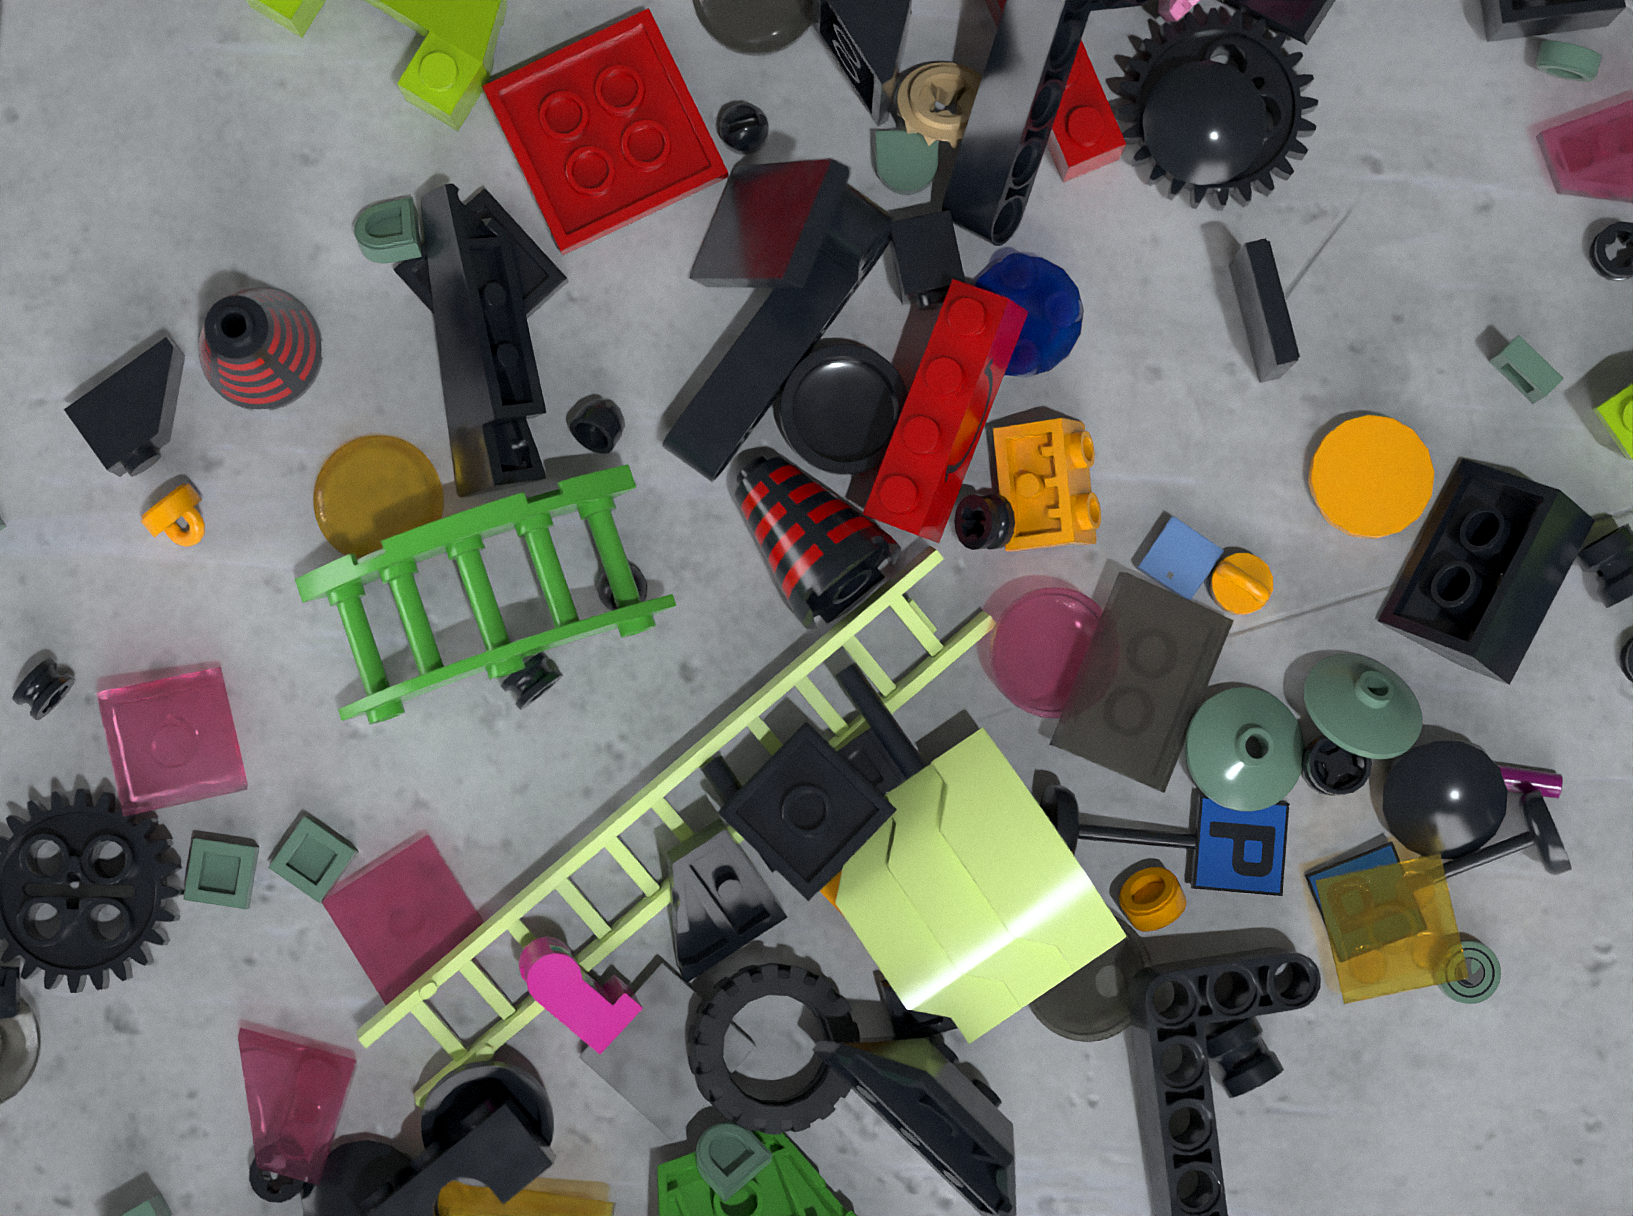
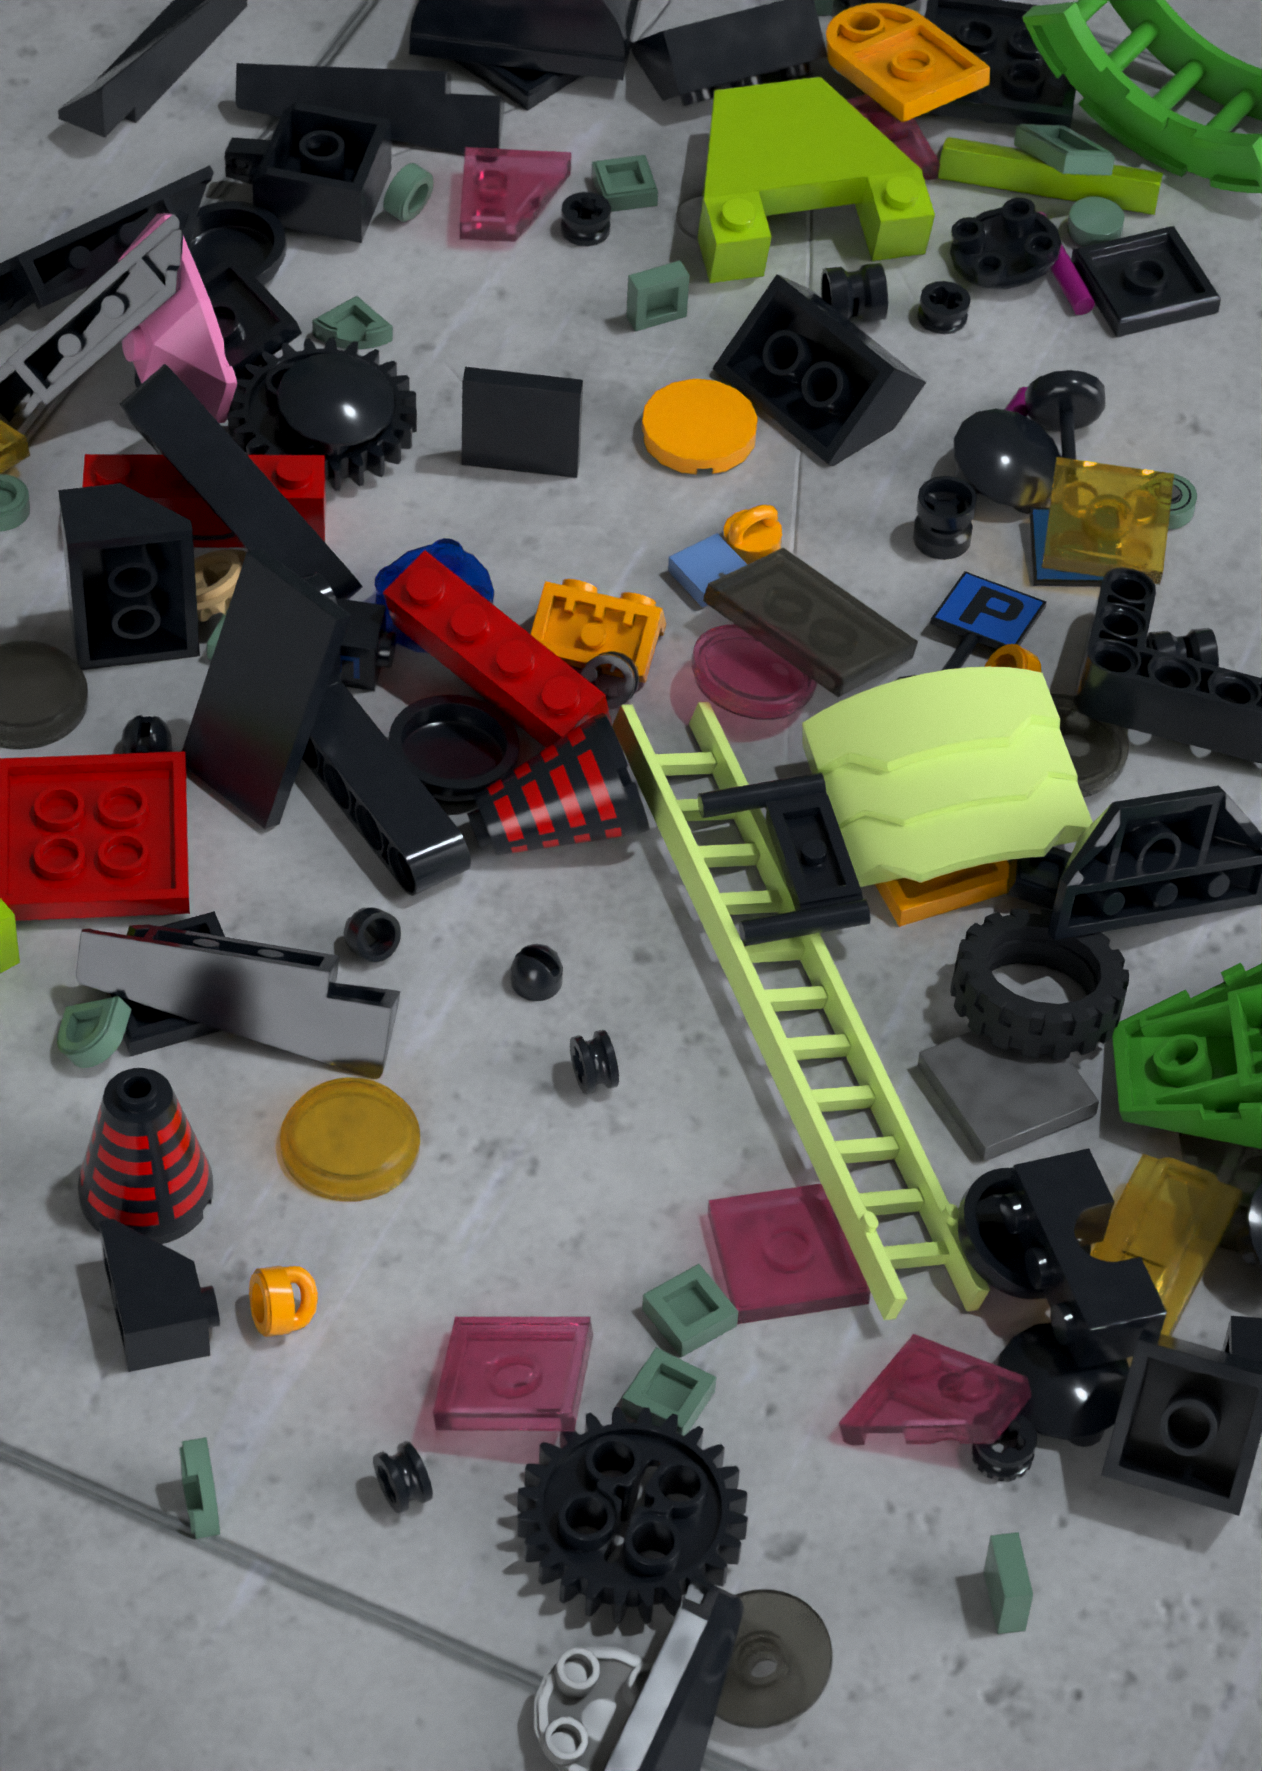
camera: 70 degrees left, 35 degrees down
bright green fence [295,464,677,725] -> none
dark pink leg [518,937,643,1054] -> none
black wing [667,818,788,983] -> none
sand green tile [696,1122,773,1202] -> none
black tile [717,722,897,901] -> none
sand green dish [1185,687,1304,812] -> none
sand green dish [1303,654,1423,759] -> none
none -> sand green tile [312,295,393,350]

